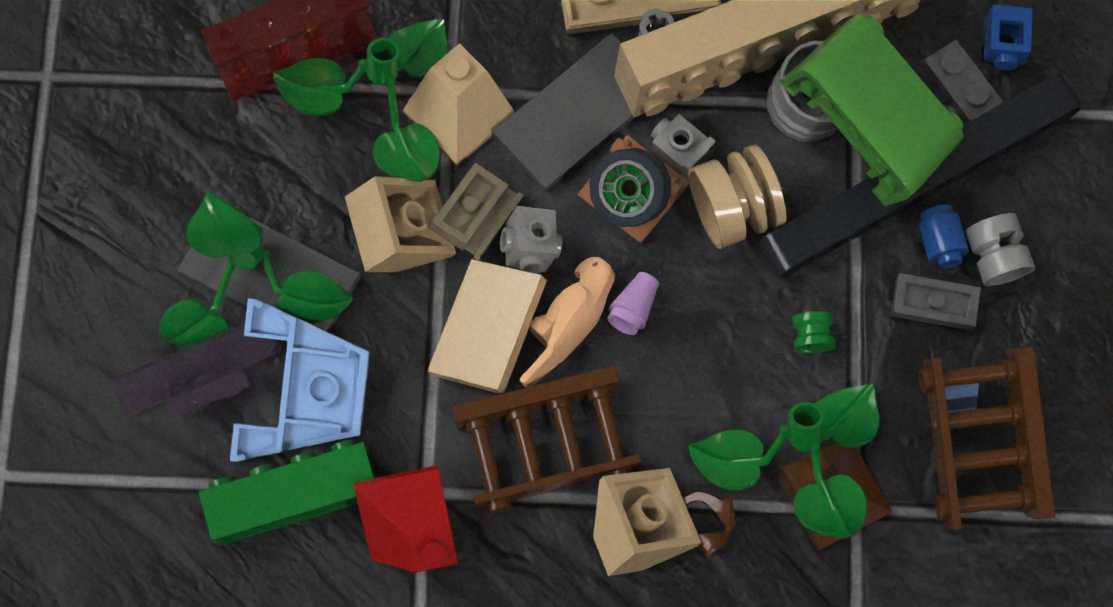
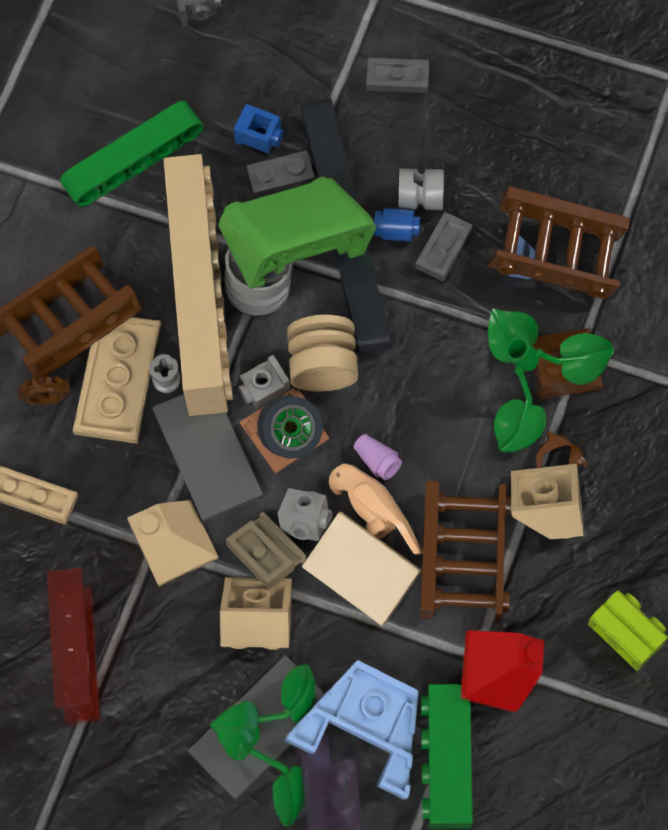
camera: 70 degrees left, 5 degrees down
green plant [274,19,449,182] -> none
green wheel [792,311,836,353] -> none

